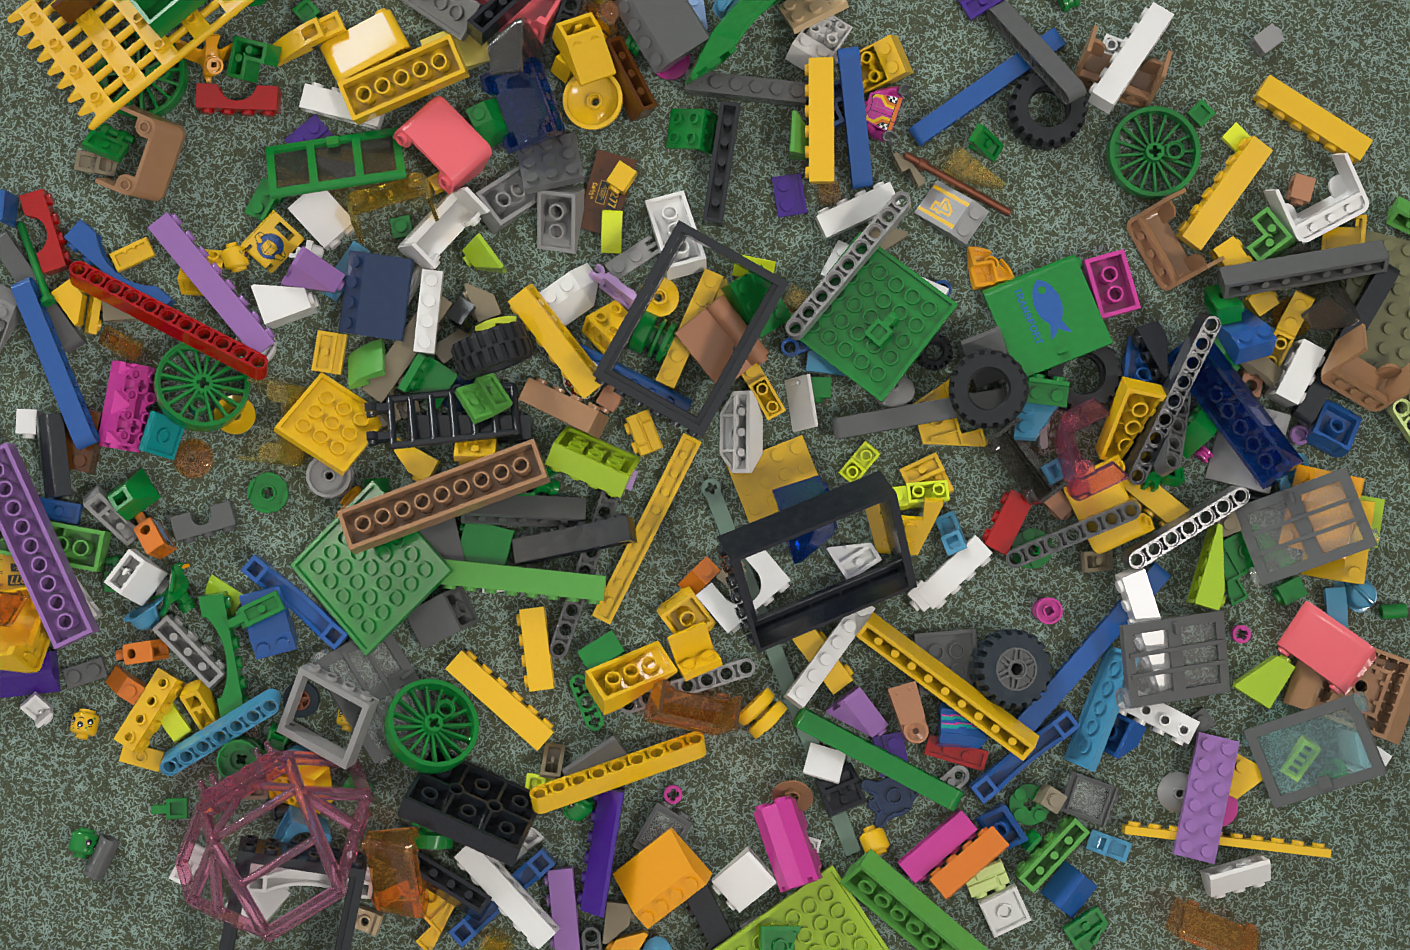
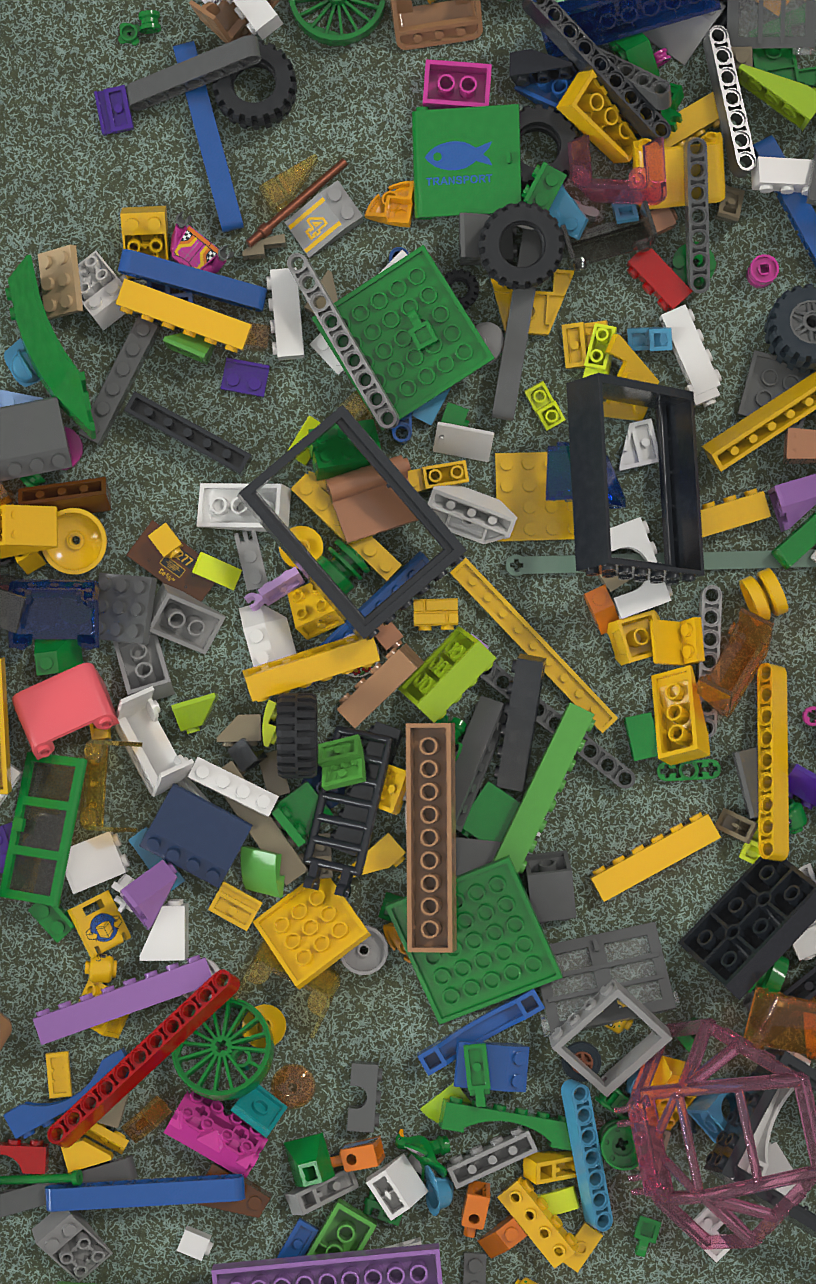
camera: 75 degrees left, 0 degrees up
black brick [36,413,72,499] -> none
green plate [247,472,289,513] -> none
green piece [383,679,479,774] -> none
green plate [389,215,413,240] -> none
yellow brick [516,606,555,692] -> none
green bracket [666,109,718,155] -> none
white arch [783,606,876,709] -> none
green slope [968,123,1004,162] -> none

